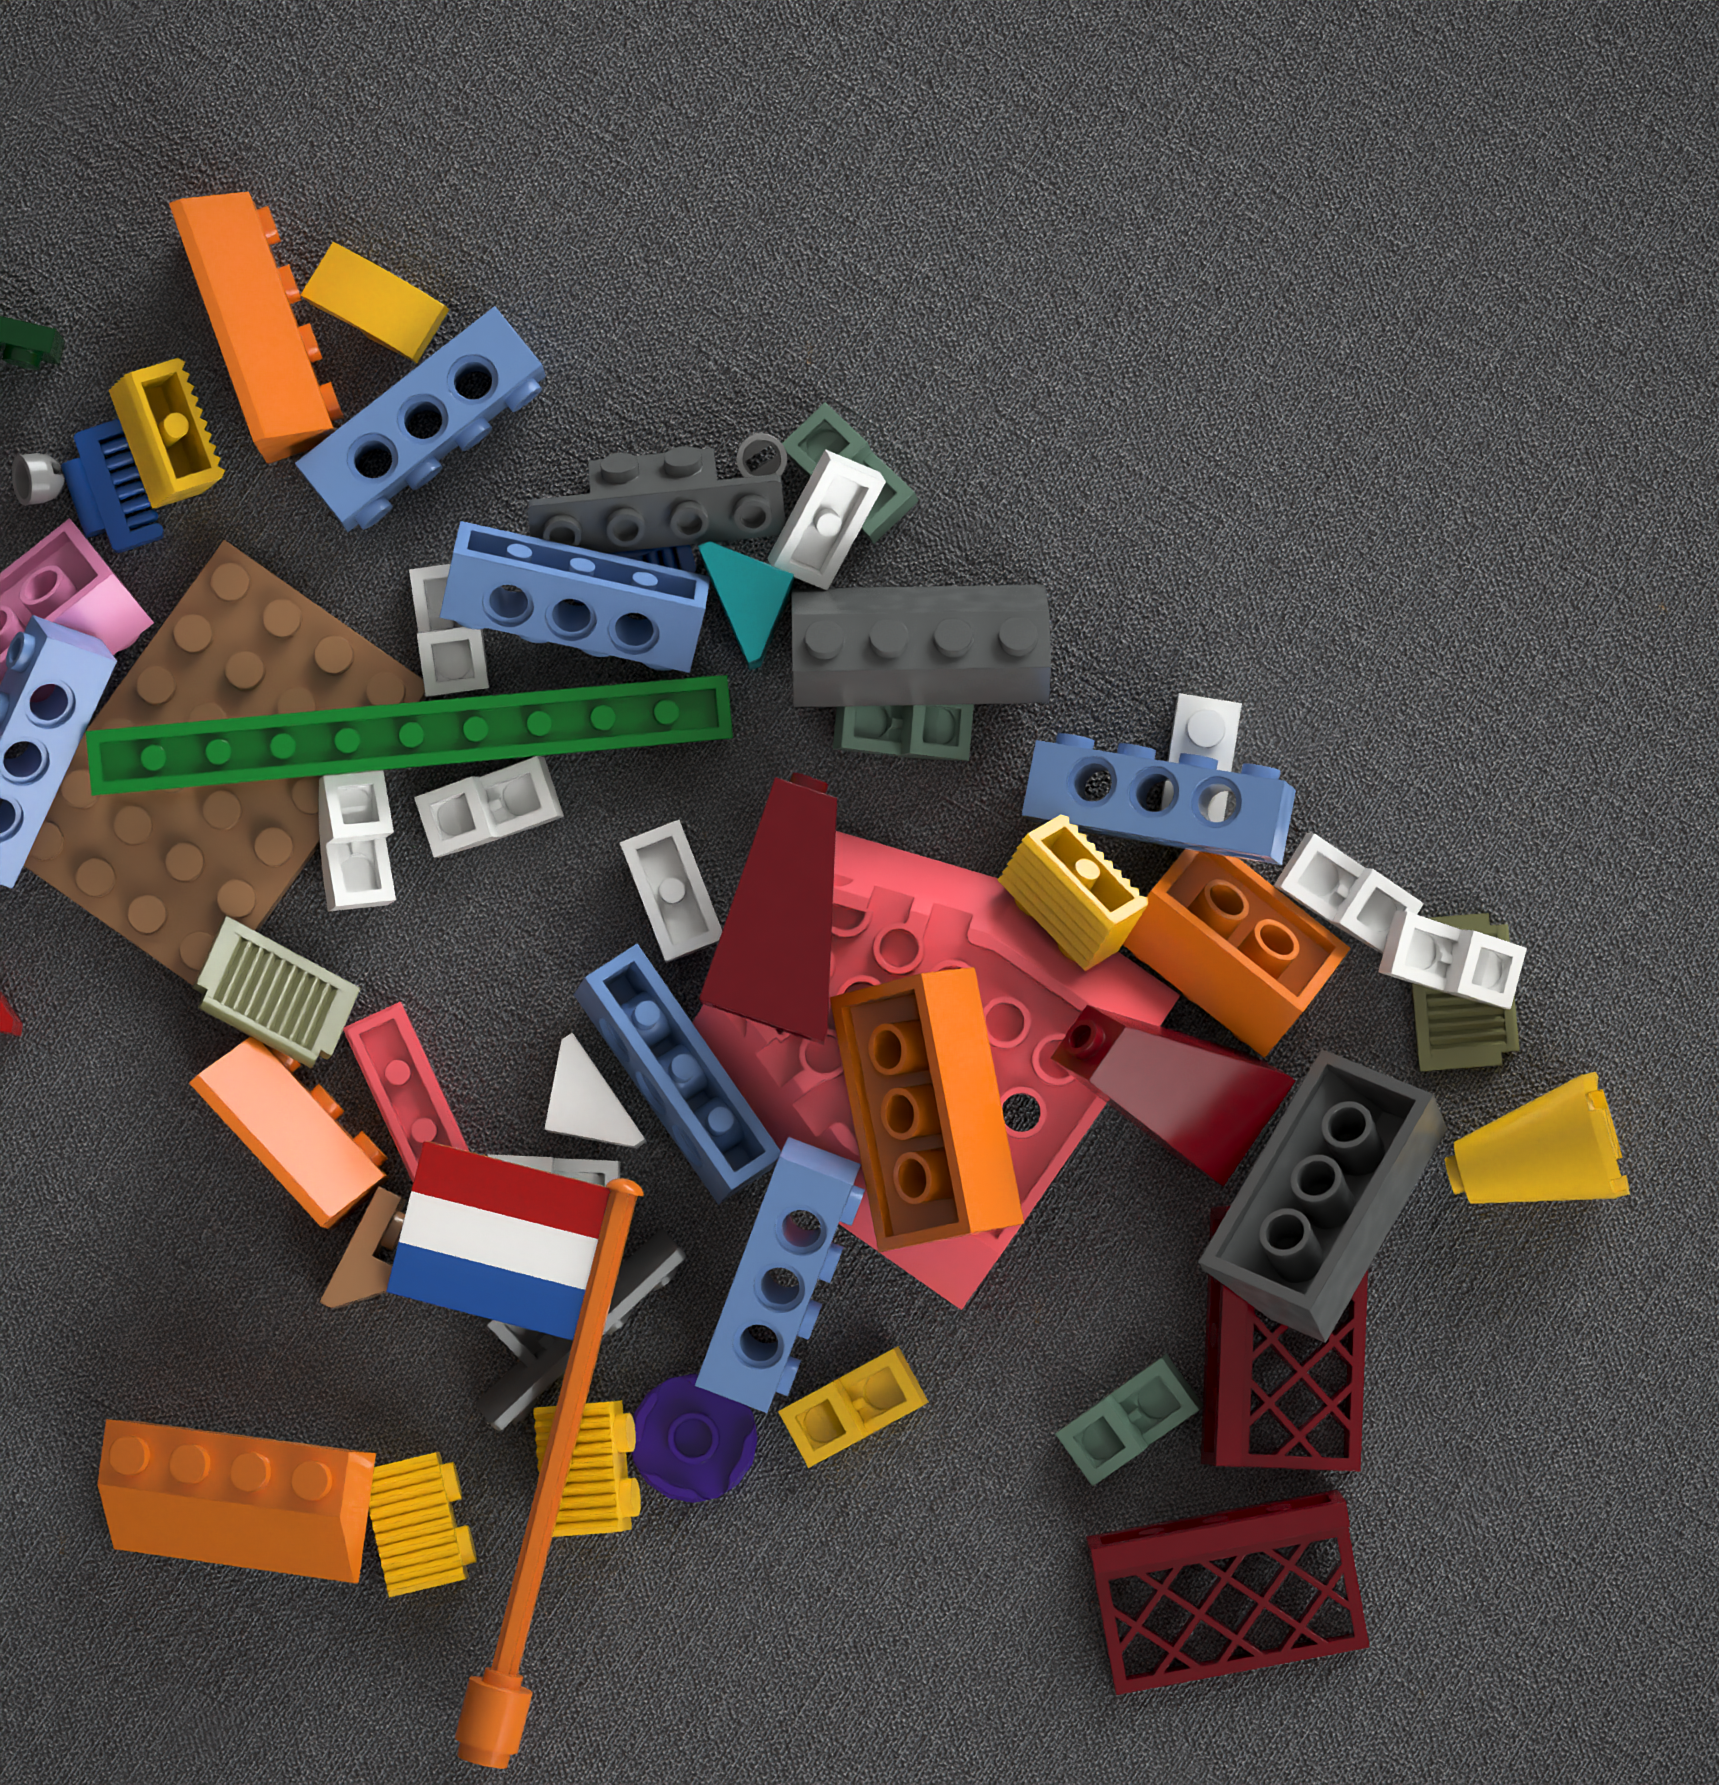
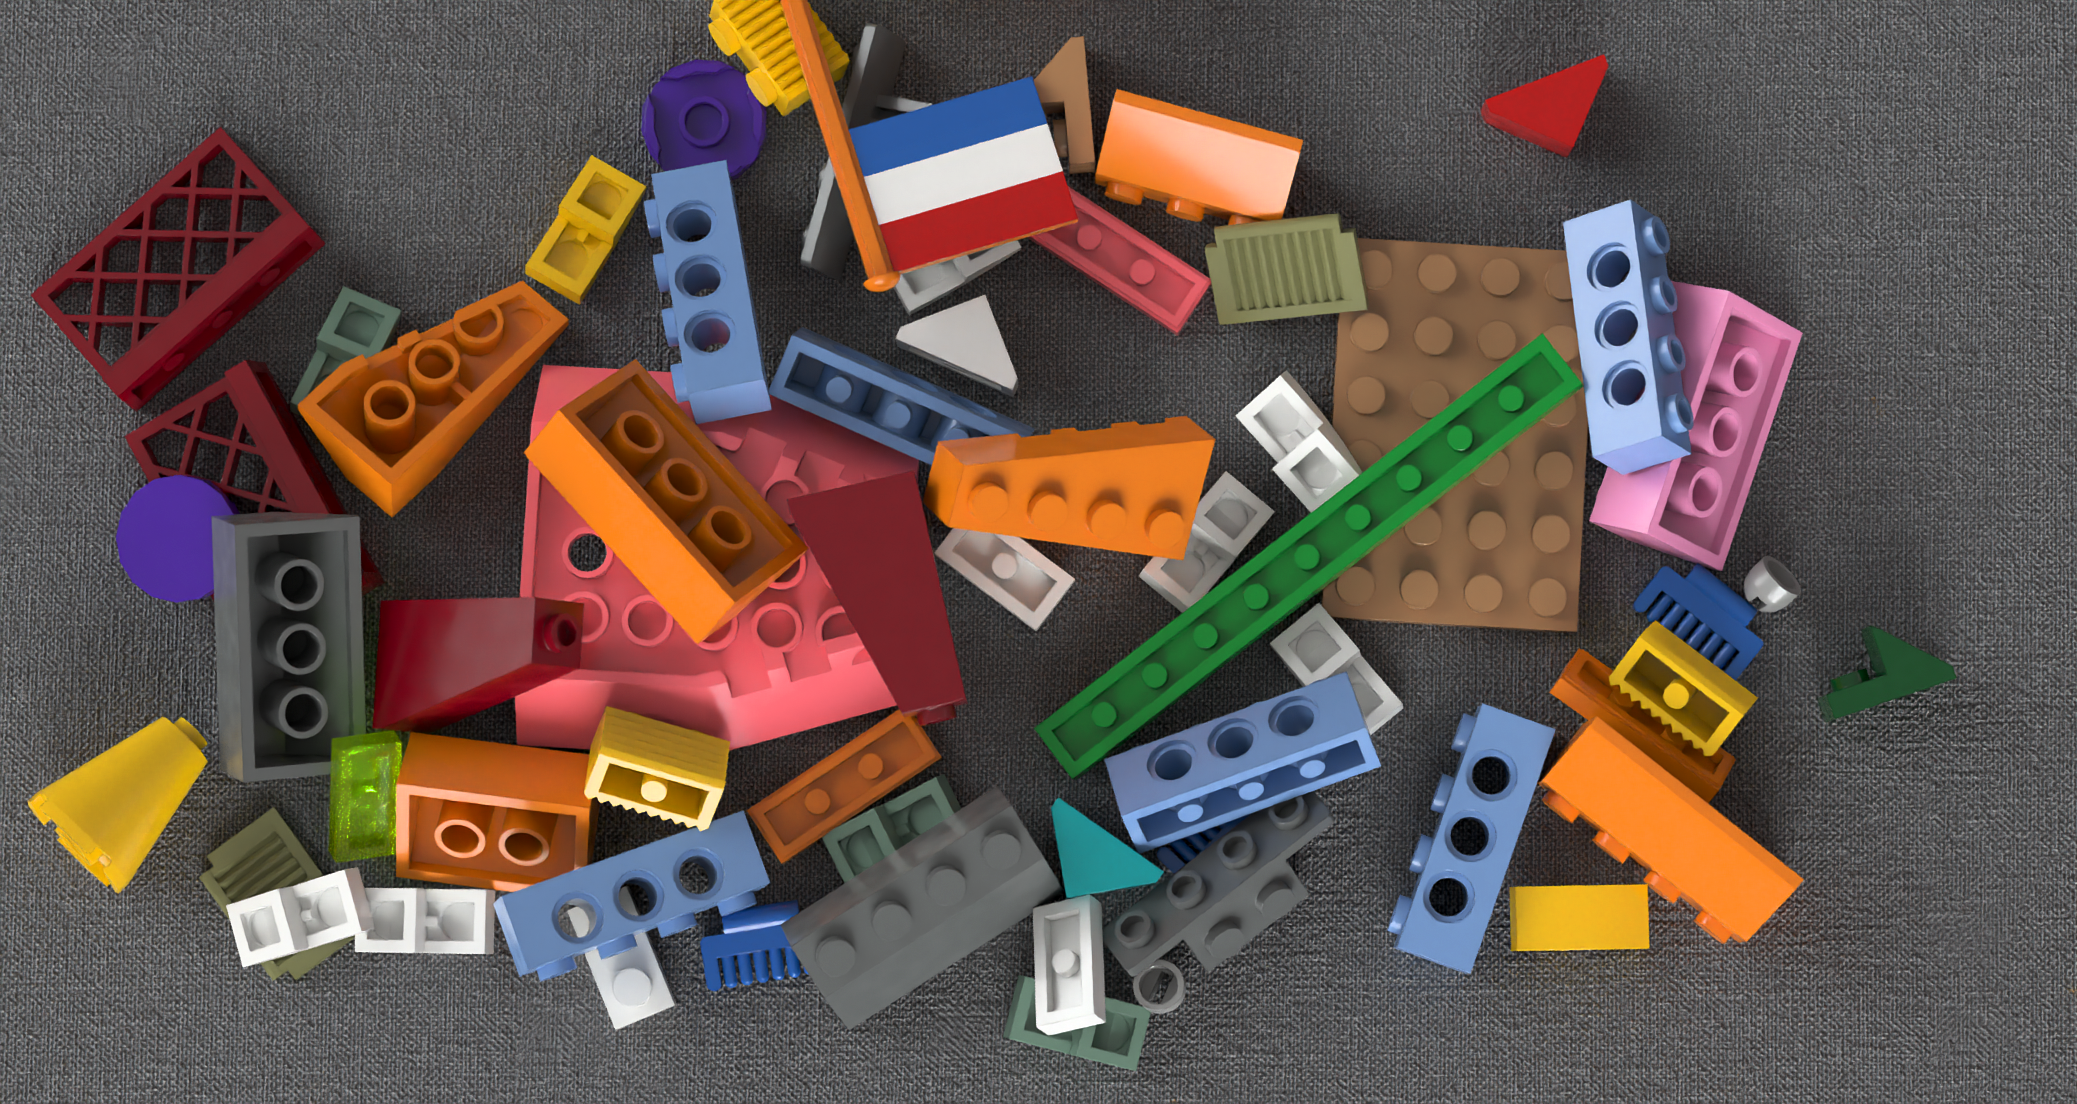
camera: 155 degrees right, 0 degrees up
none -> dark purple tile [116,475,240,603]
none -> orange wedge [298,280,569,517]
none -> clear neon green plate [328,730,402,863]
none -> blue piece [700,899,809,991]
none -> orange tile [746,709,942,864]
none -> orange wedge [922,416,1215,560]
none -> orange tile [1549,648,1736,804]

